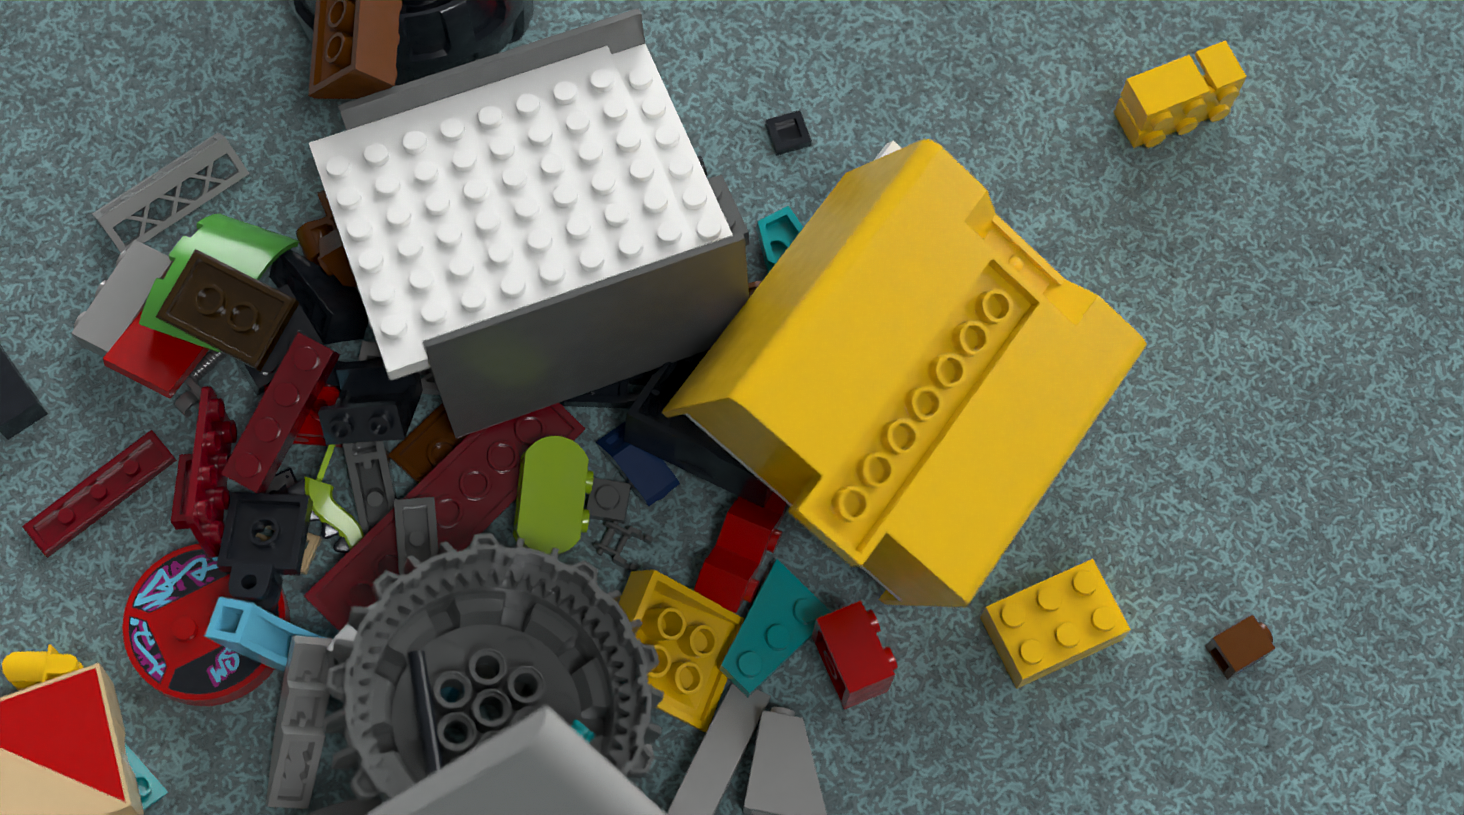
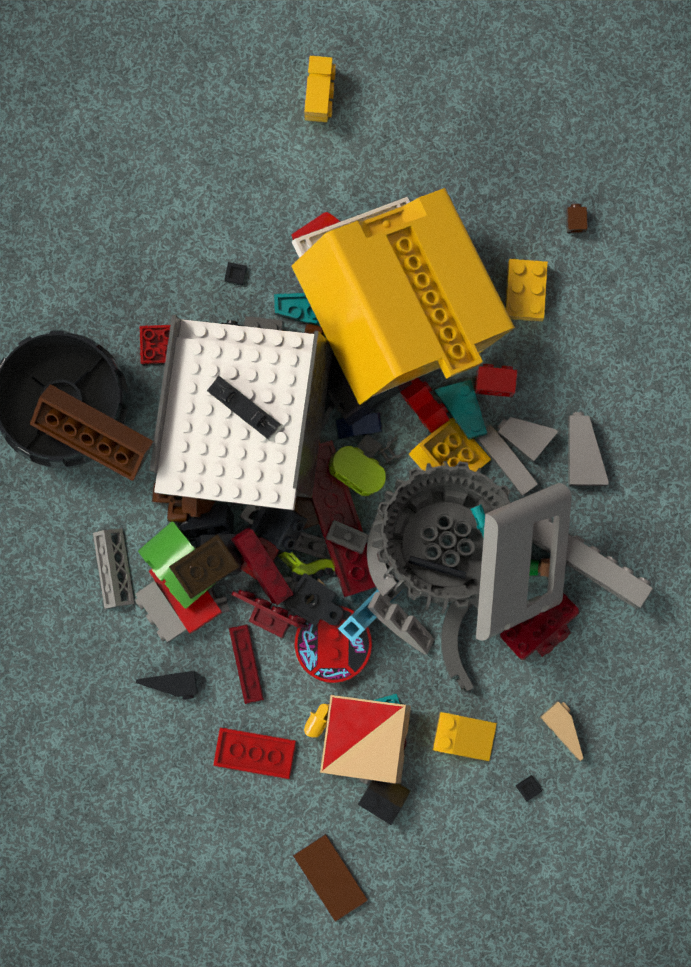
camera: 60 degrees left, 15 degrees up
none -> black hinge [207,375,281,440]

